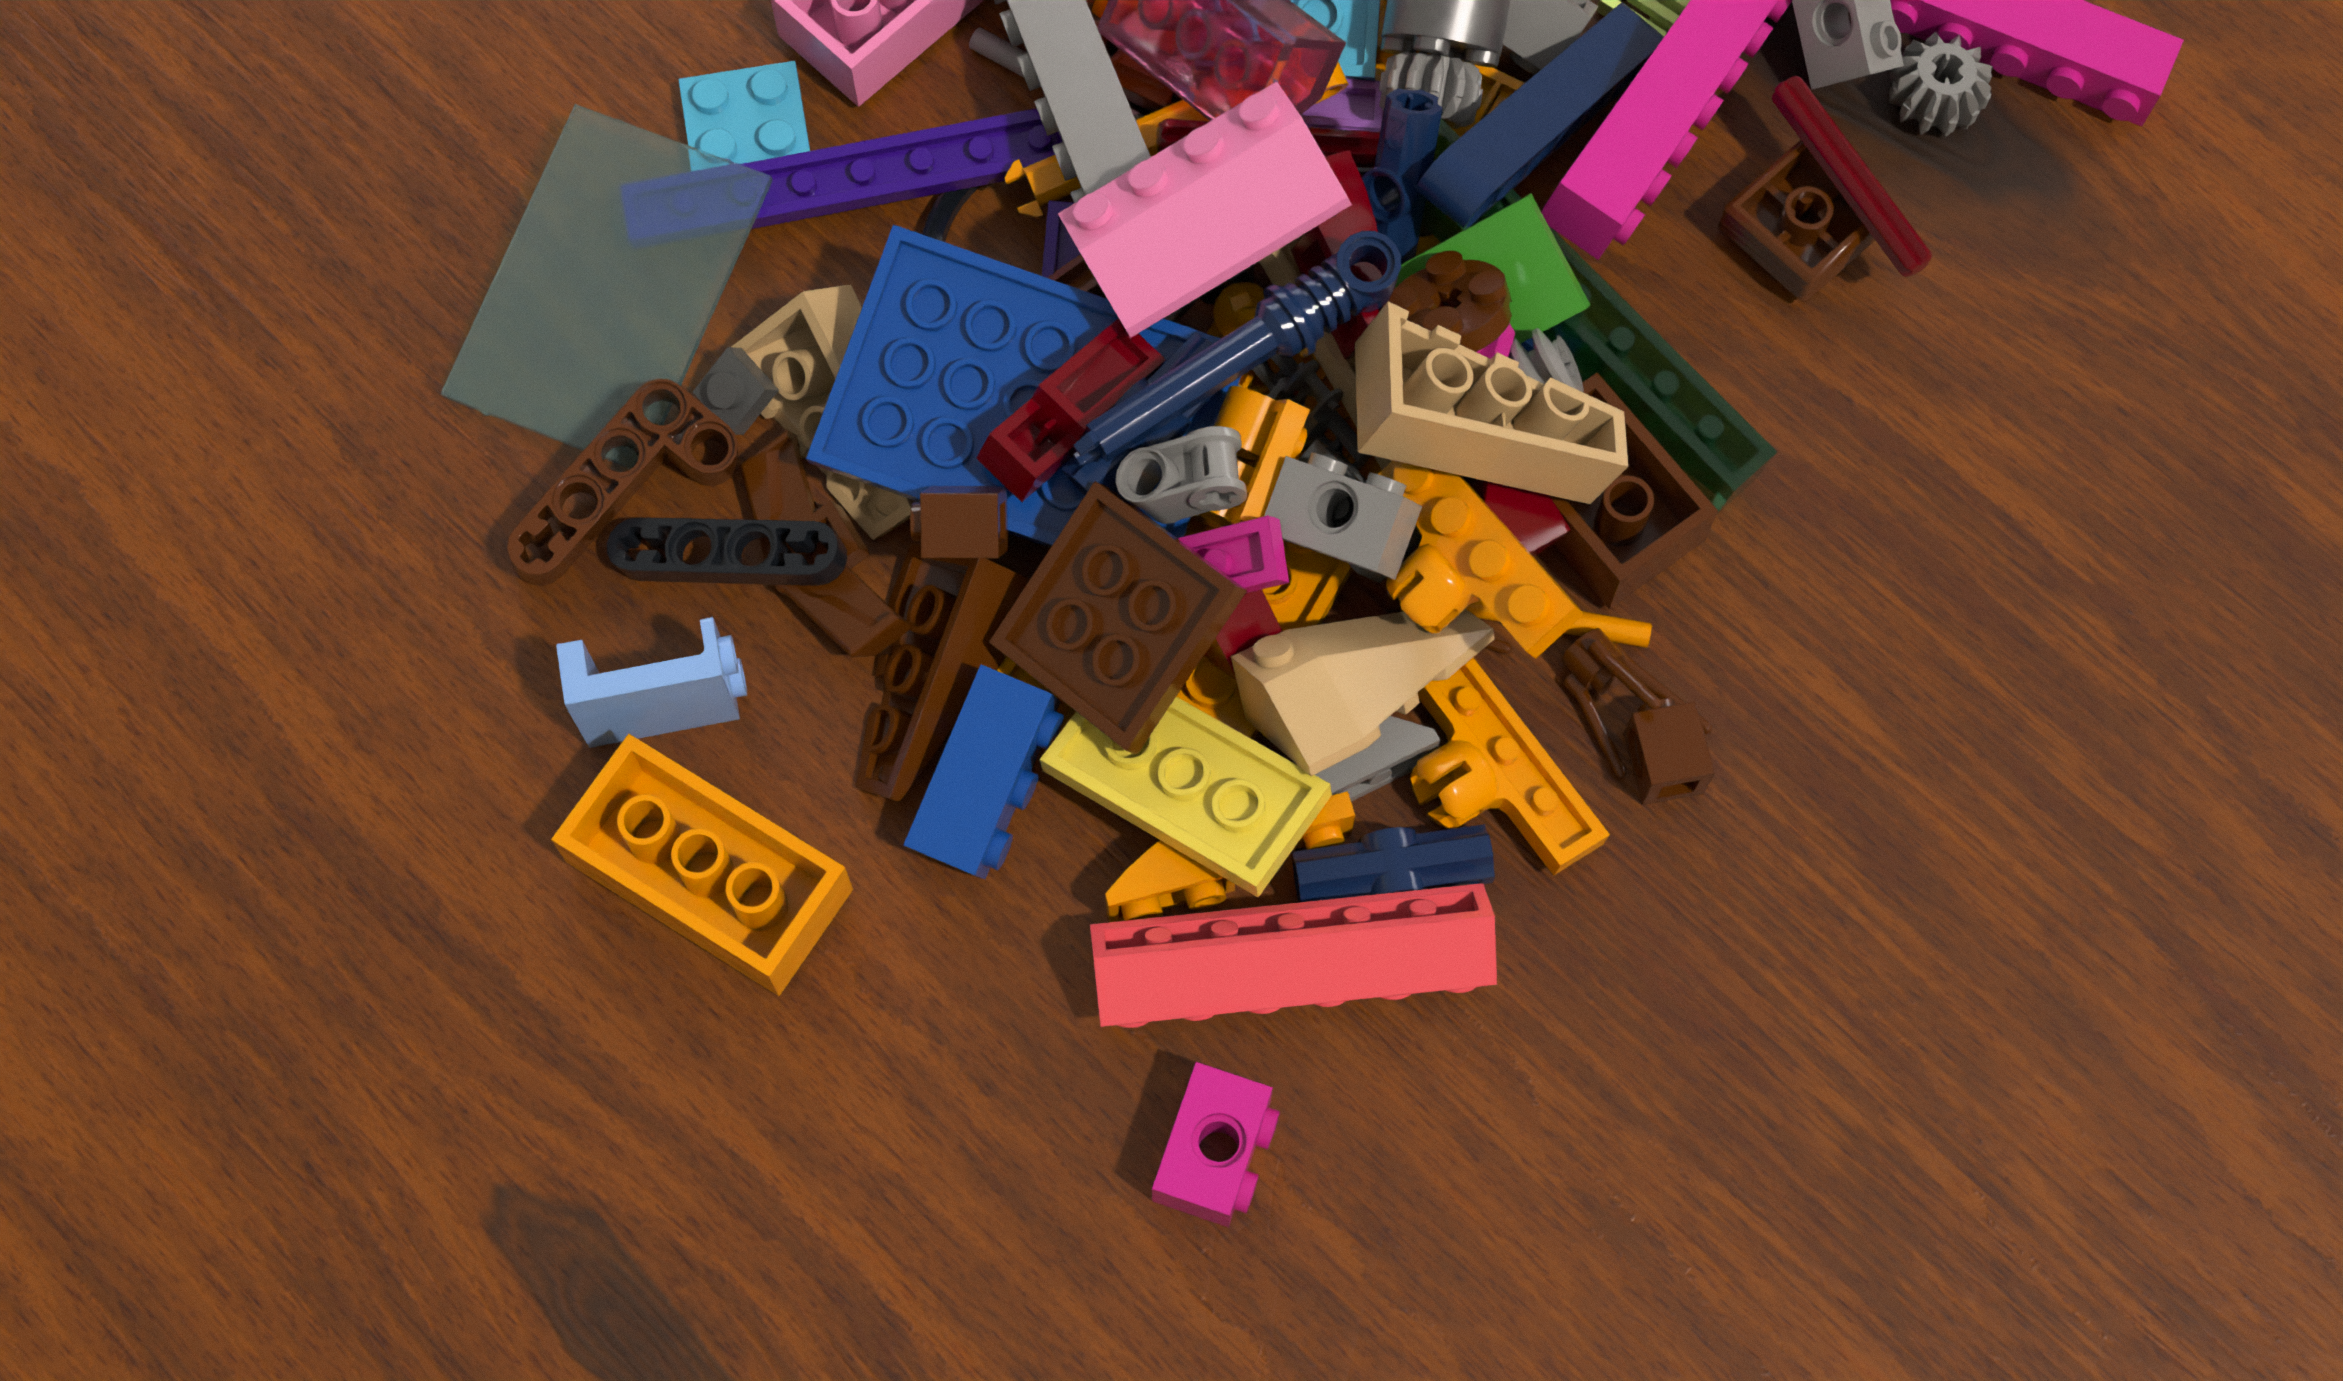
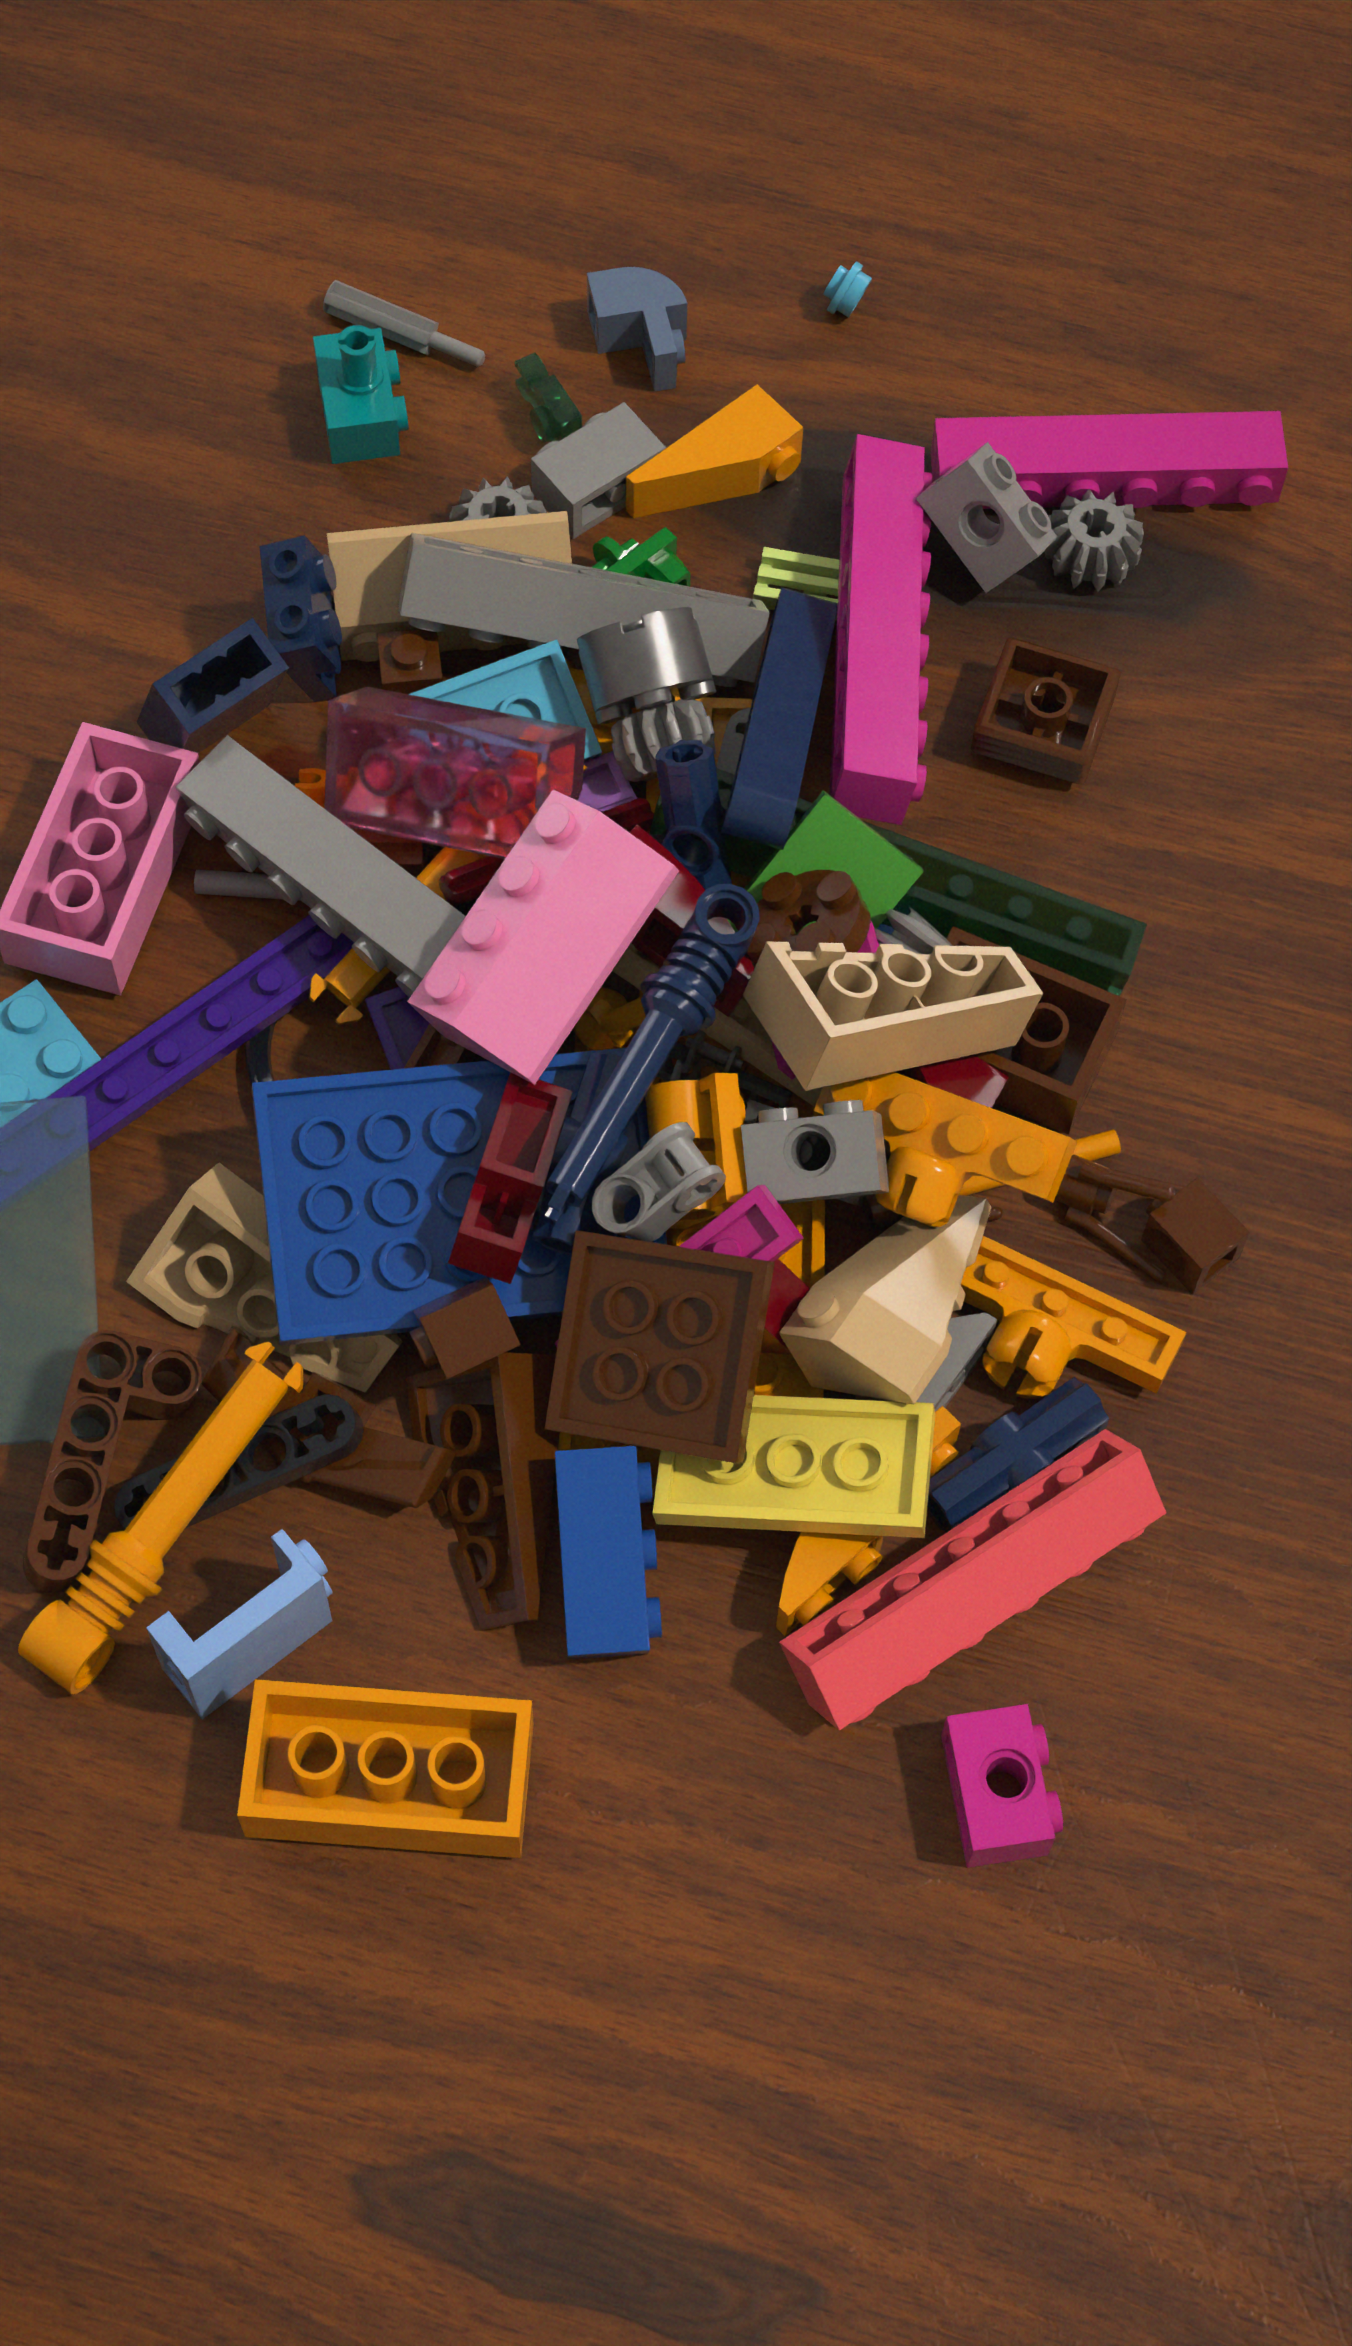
camera: 30 degrees left, 5 degrees down
dark grey plate [693,347,779,435] -> none
dark red axle [1772,76,1932,278] -> none
none -> light orange piece [18,1342,303,1694]

